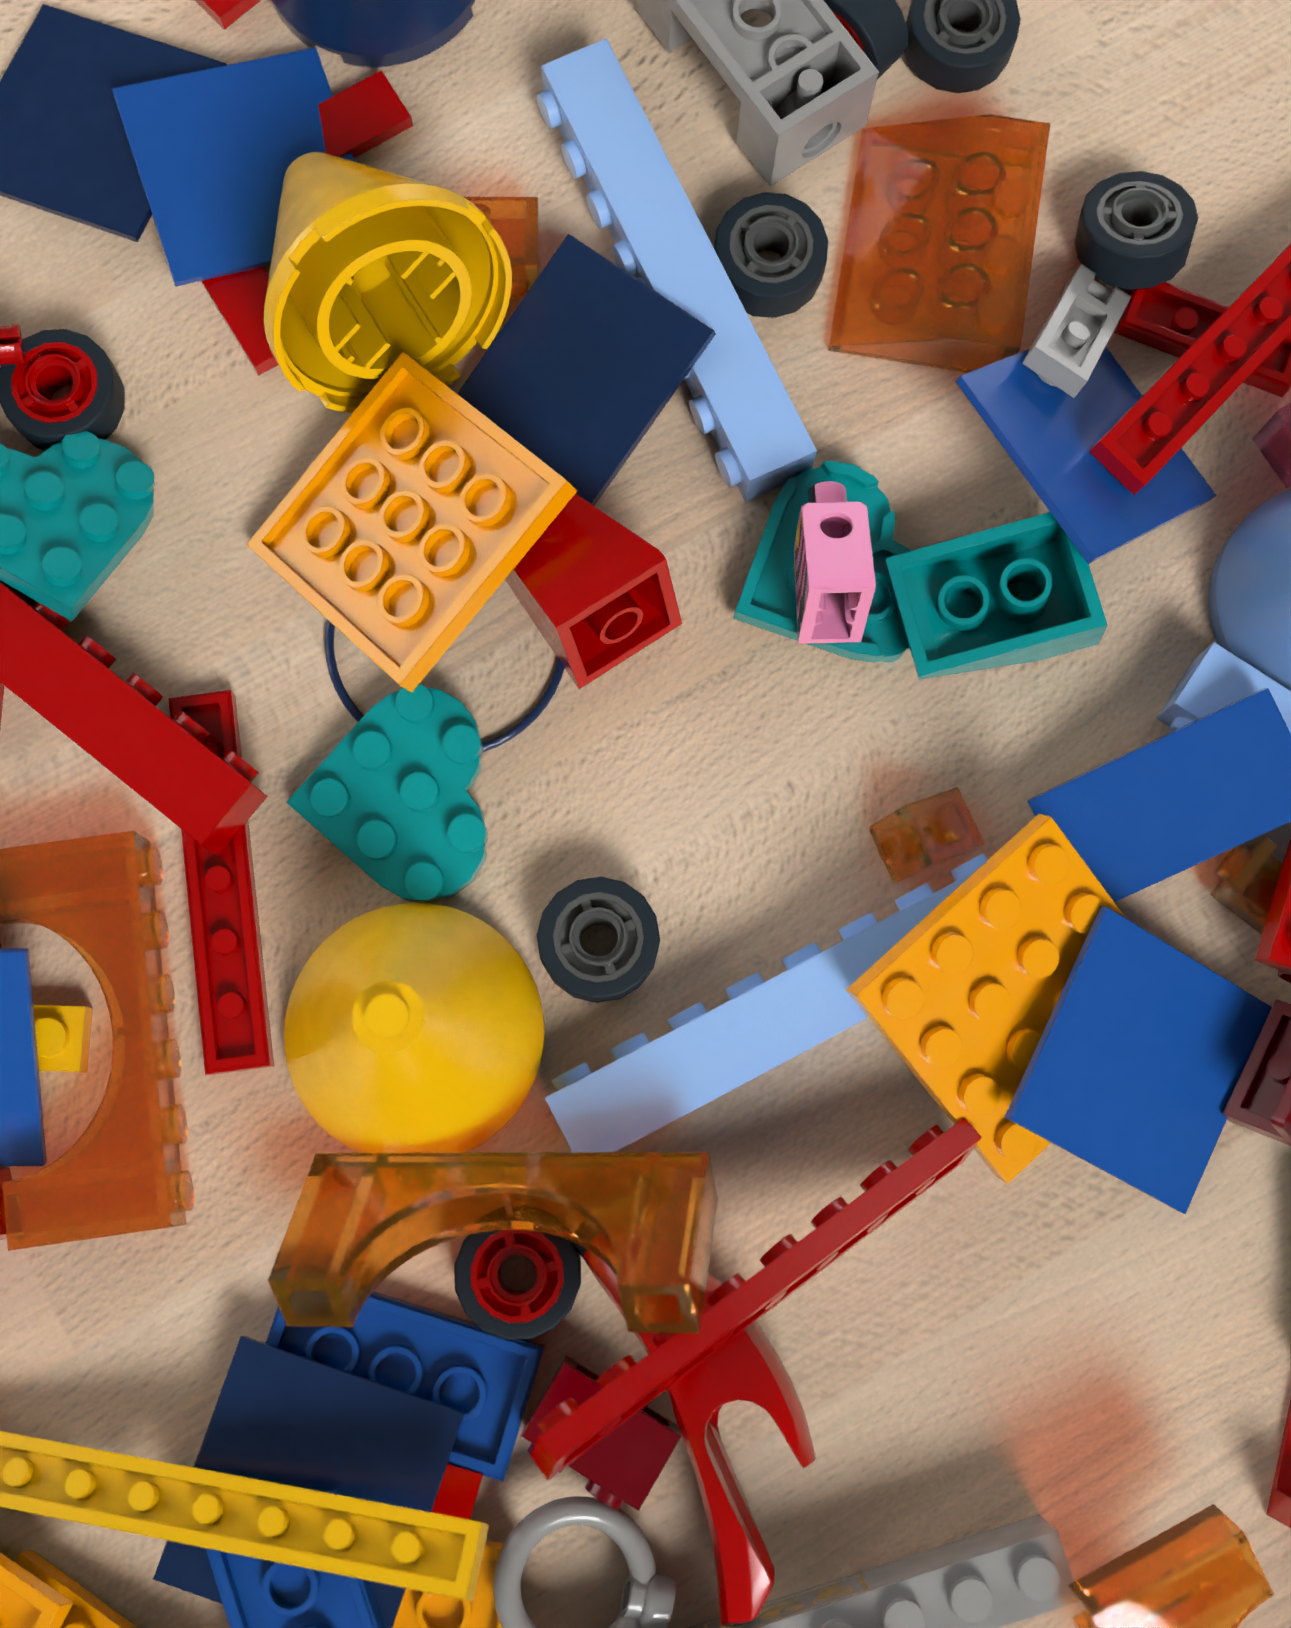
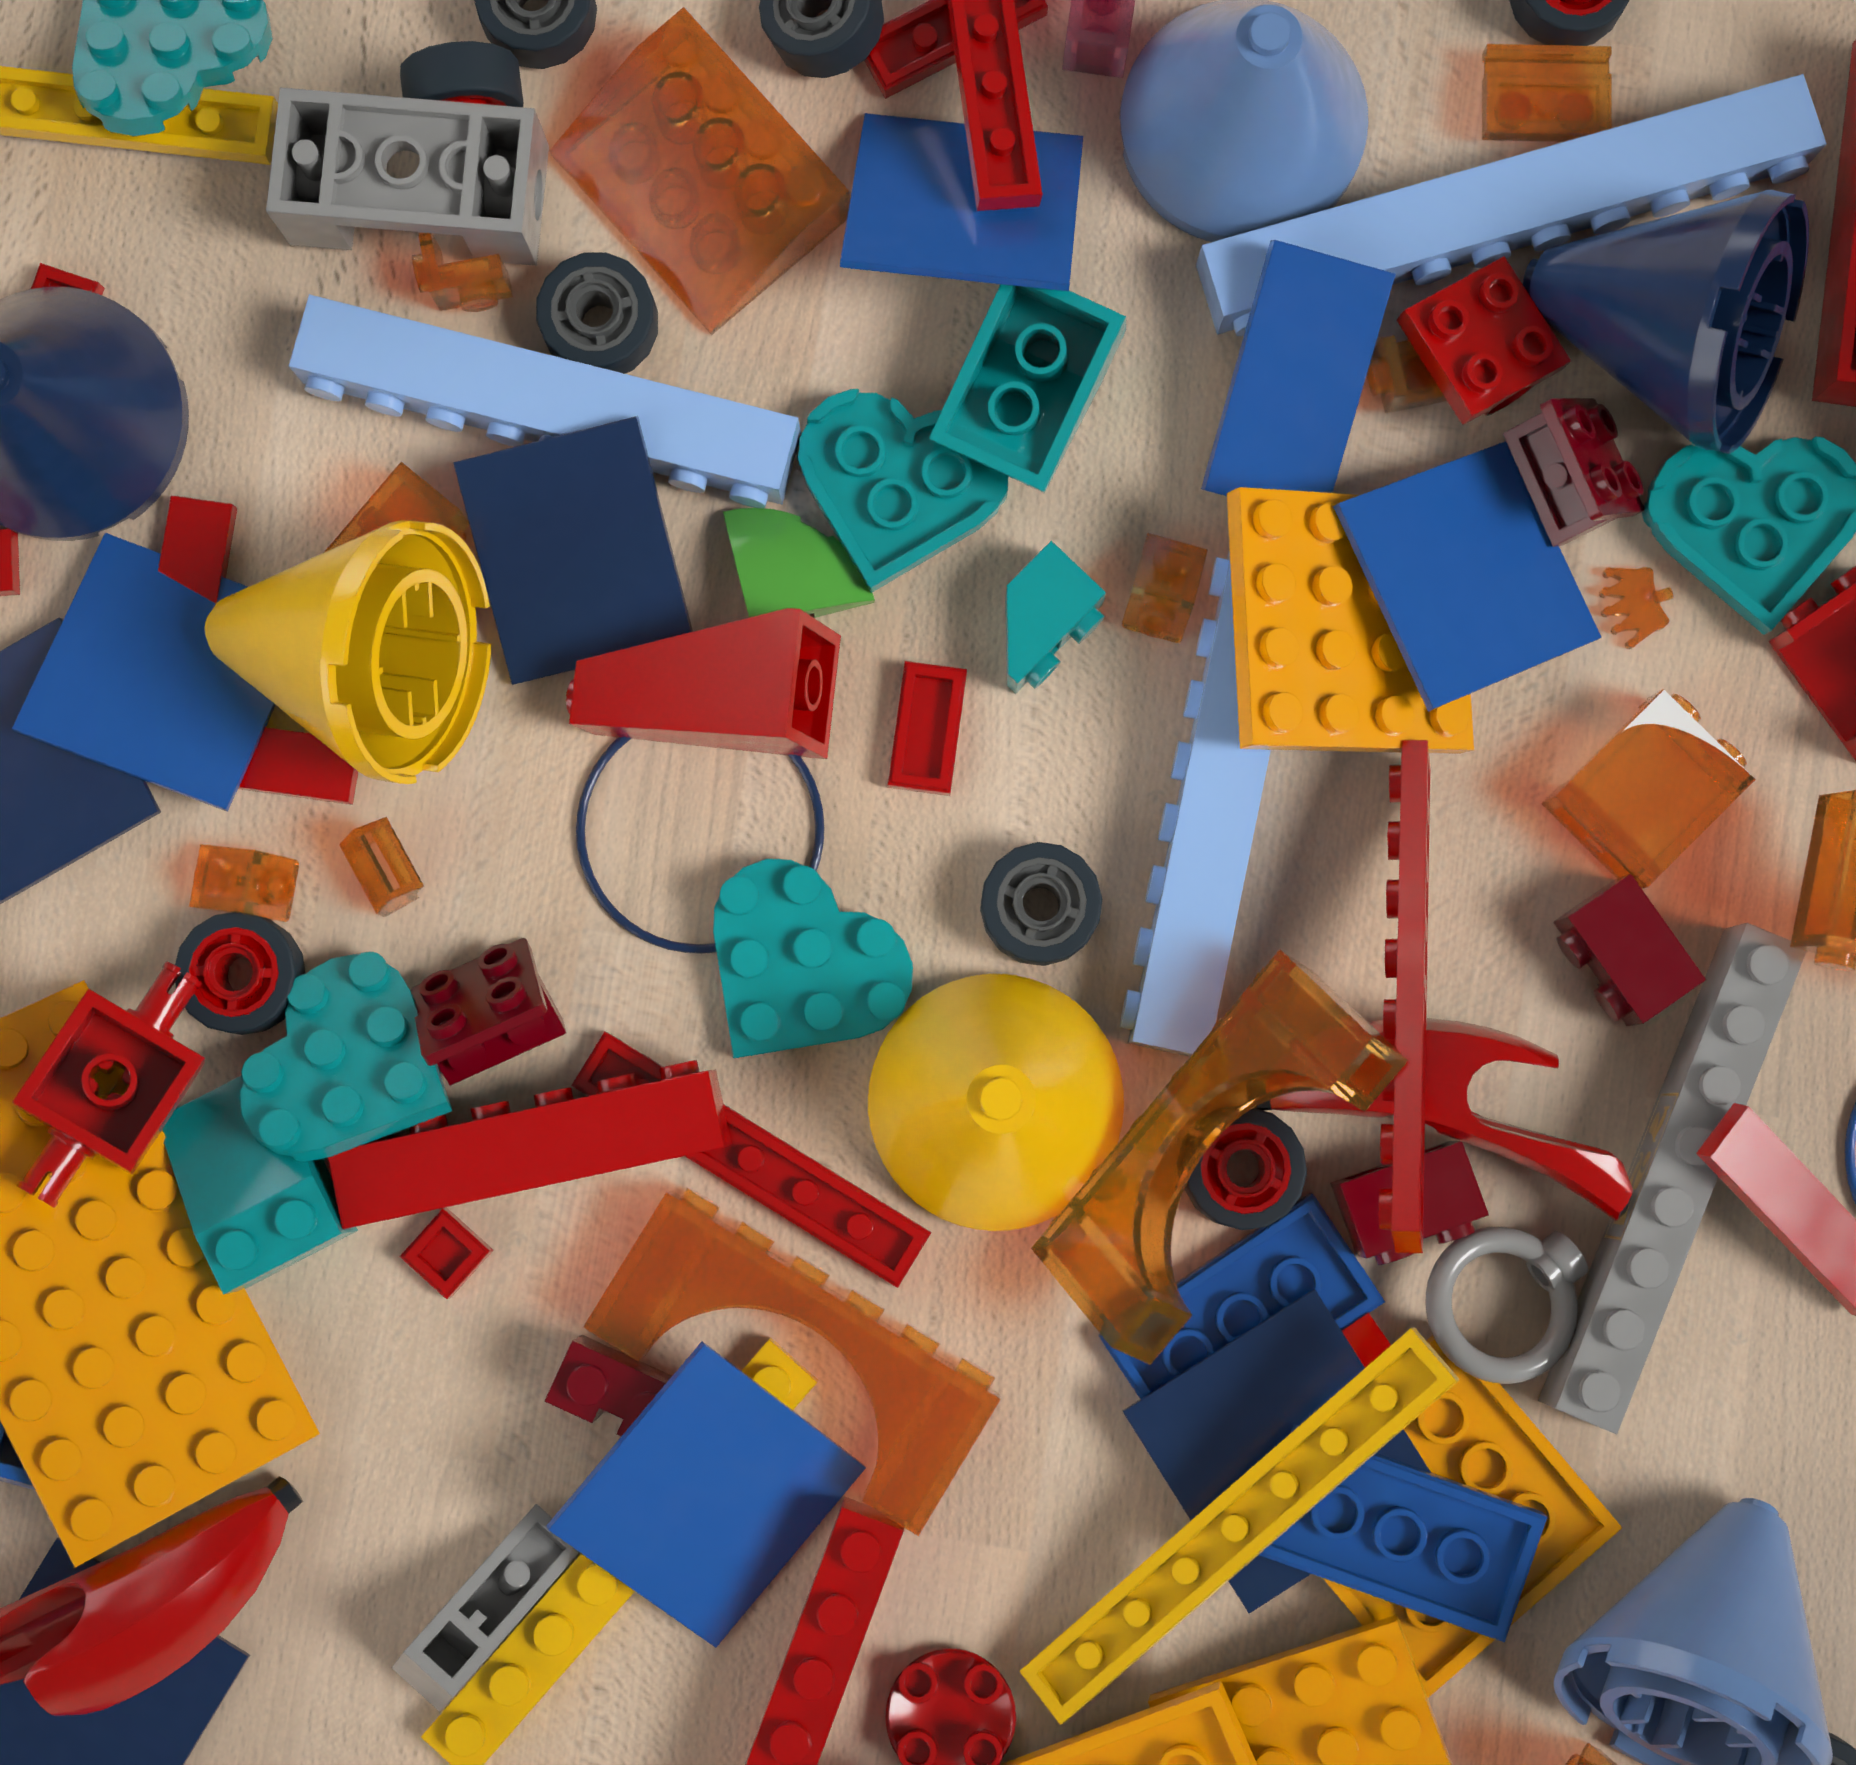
camera: 45 degrees left, 5 degrees up
light orange plate [246,351,577,693] -> none
bright pink torso [794,481,876,644] -> none
light grey plate [1022,263,1131,398] -> none
none -> clear orange bracket [189,844,299,922]
none -> clear orange piece [339,817,424,917]
none -> dark red bracket [410,938,567,1086]
none -> clear orange bracket [412,233,513,312]
none -> bright green brick [723,508,875,618]
none -> red tile [888,661,967,796]
none -> teal slope [1005,541,1106,694]
none -> clear orange panel [1541,689,1756,889]
none -> dark red brick [1553,873,1706,1026]
none -> clear orange piece [1599,567,1674,649]

